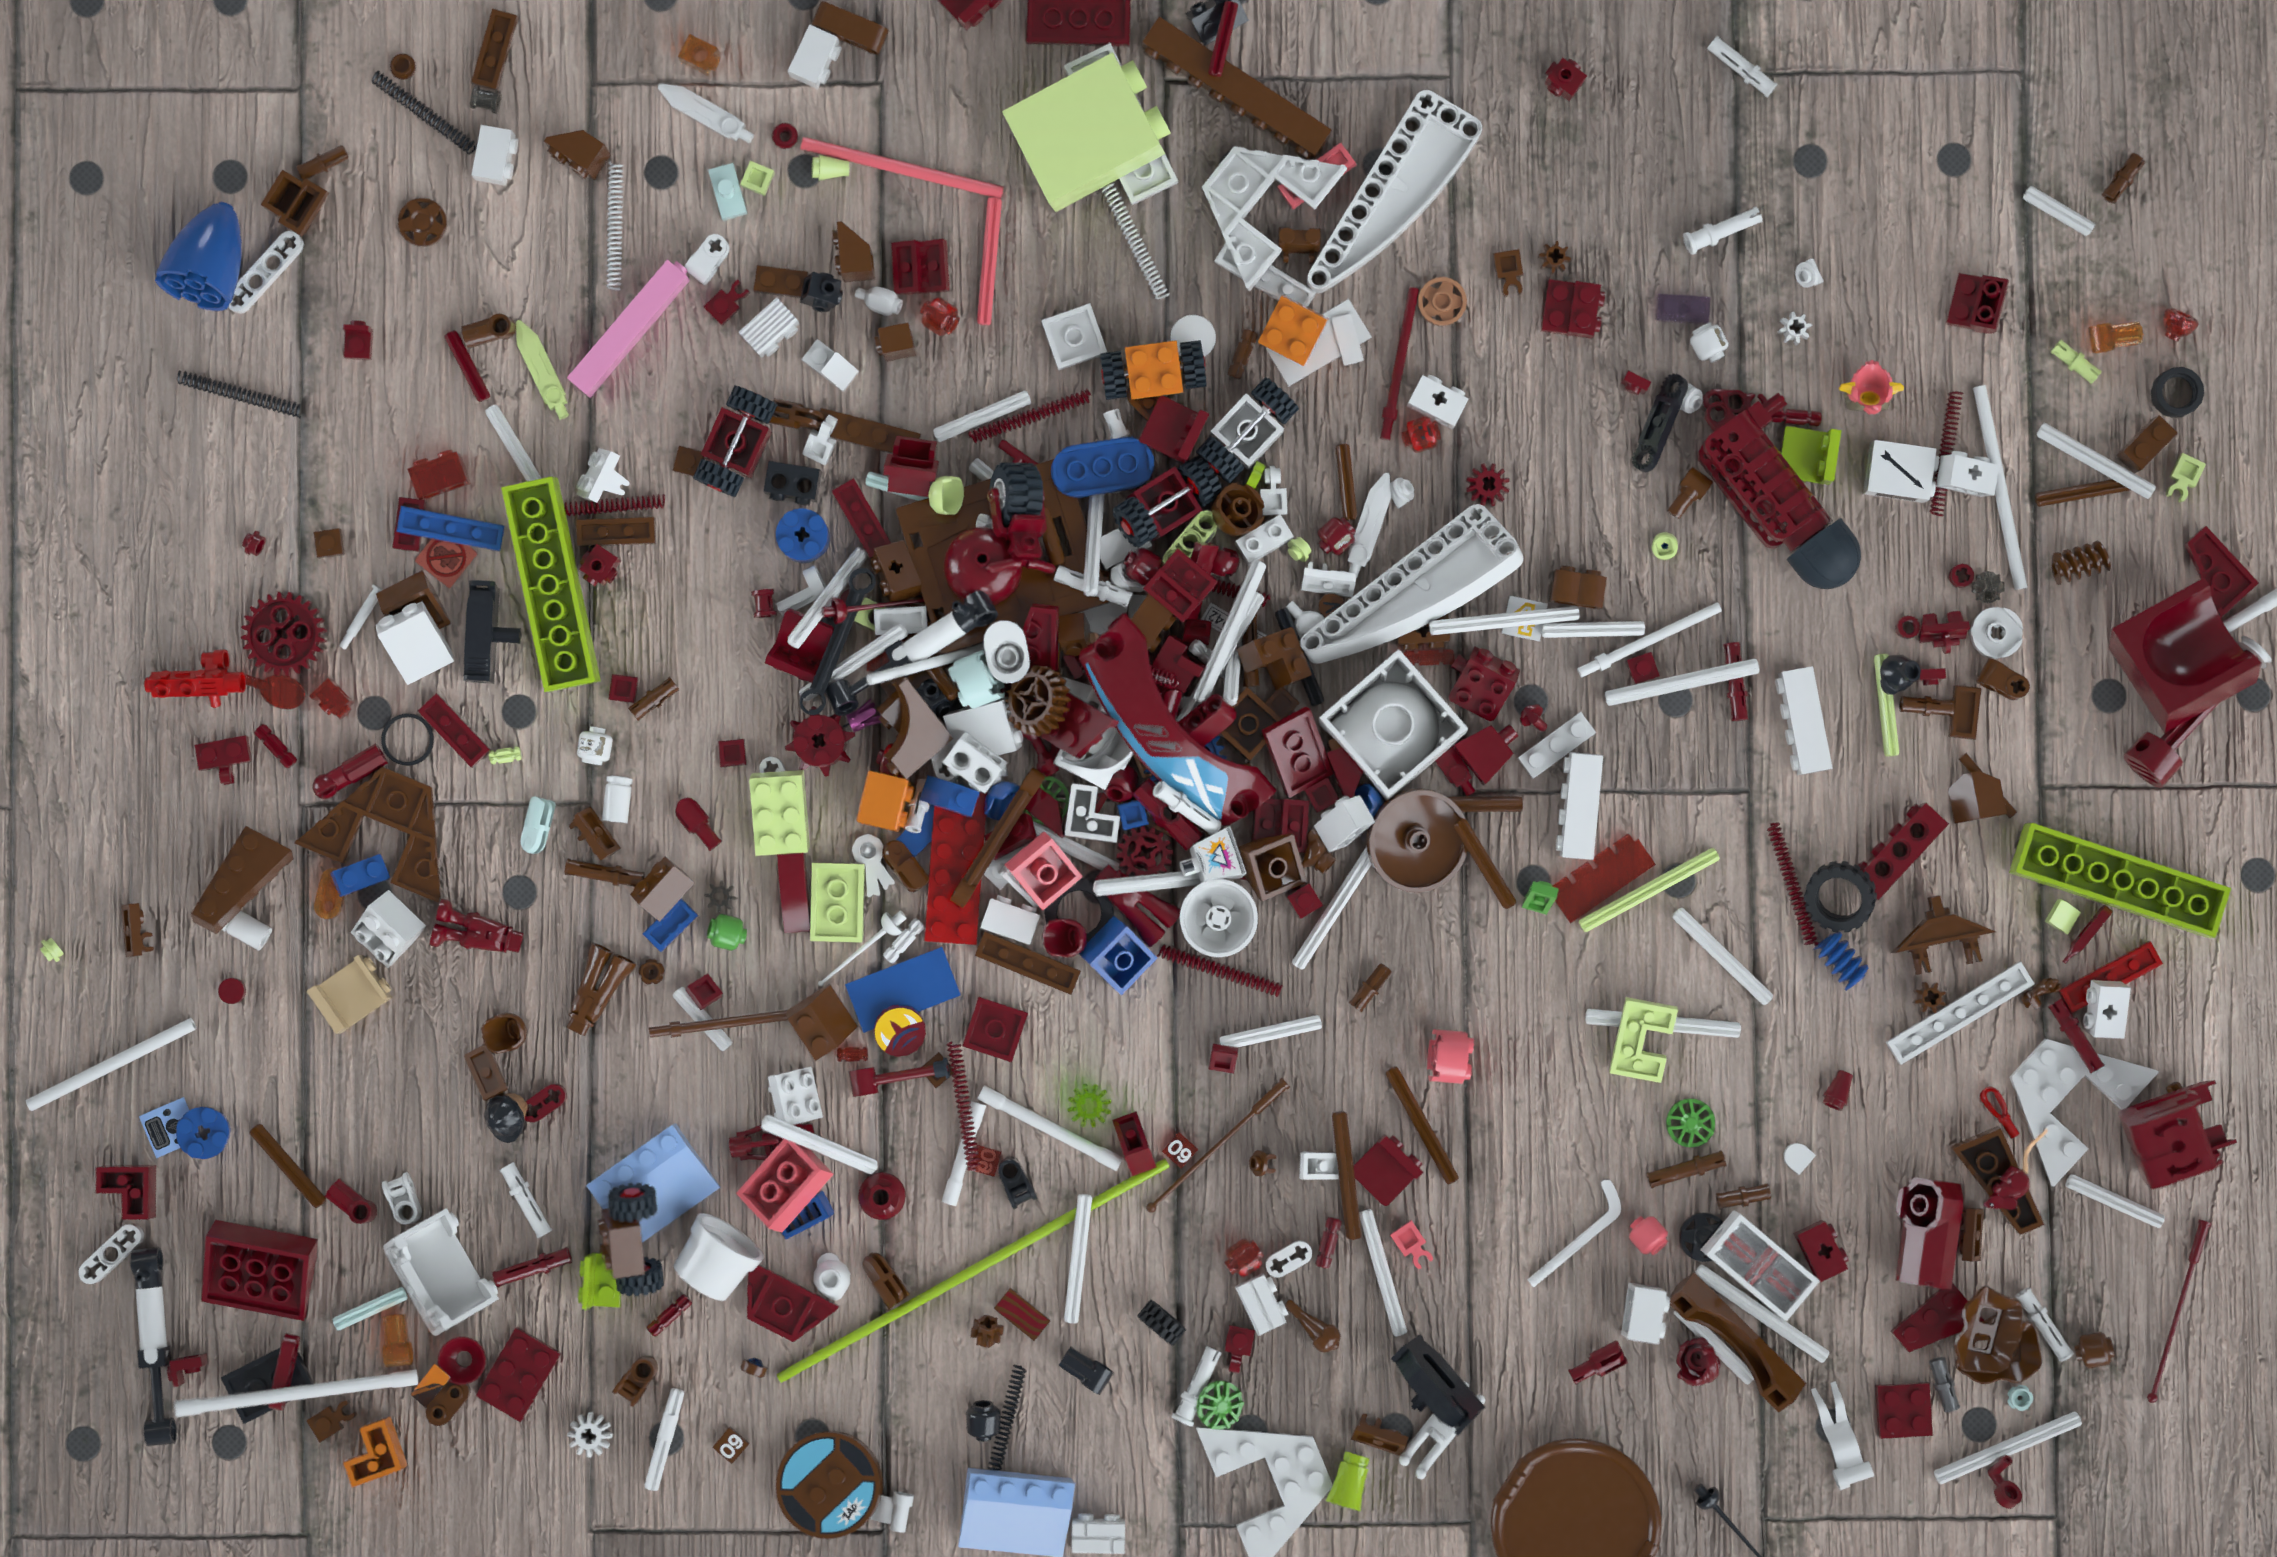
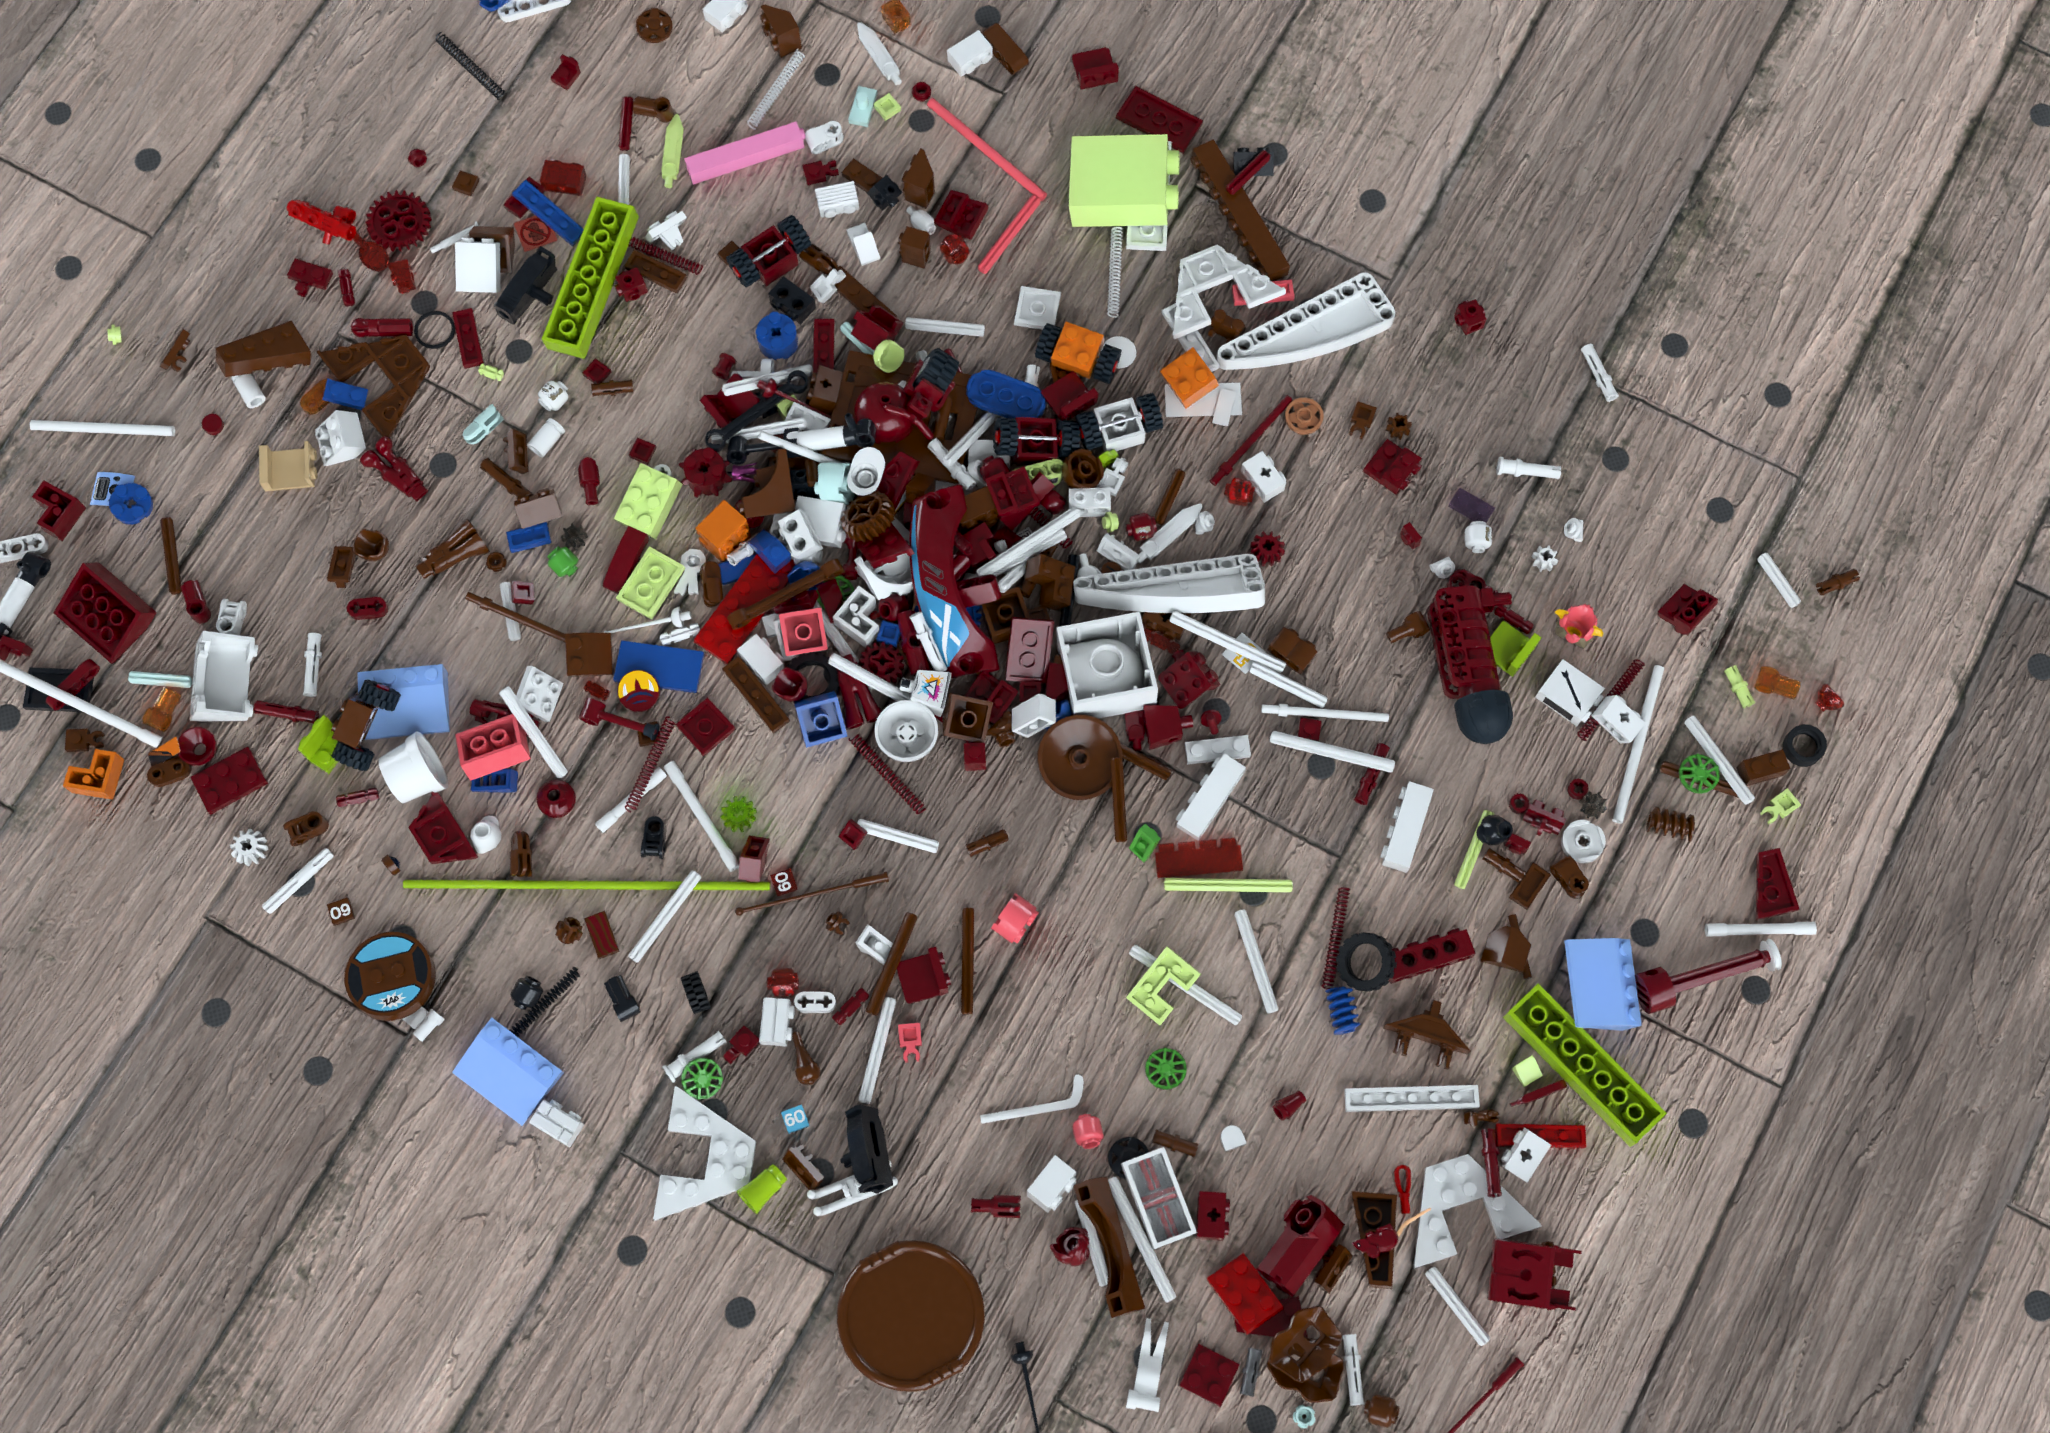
camera: 30 degrees right, 15 degrees down
black piece [484,1093,528,1143] -> none
yellowish green cone [812,155,849,181] -> none
dark red piece [968,389,1091,444] -> none
clear red tile [972,1144,1002,1177] -> none
reddish brown axle [1227,329,1258,379] -> none
white axle [1292,846,1372,970] -> none
black plate [1632,373,1688,473] -> none
reddish brown pin [1646,1150,1727,1189] -> none
yellowish green tile [1652,532,1678,560] -> none
reddish brown gear [1913,982,1946,1013] -> none
dark red piece [2109,577,2262,733] -> none
none -> medium azure tile [781,1104,810,1134]
none -> red plate [1207,1253,1284,1335]
none -> light blue slope [1564,938,1642,1031]
none -> bright green wheel [1679,754,1720,794]

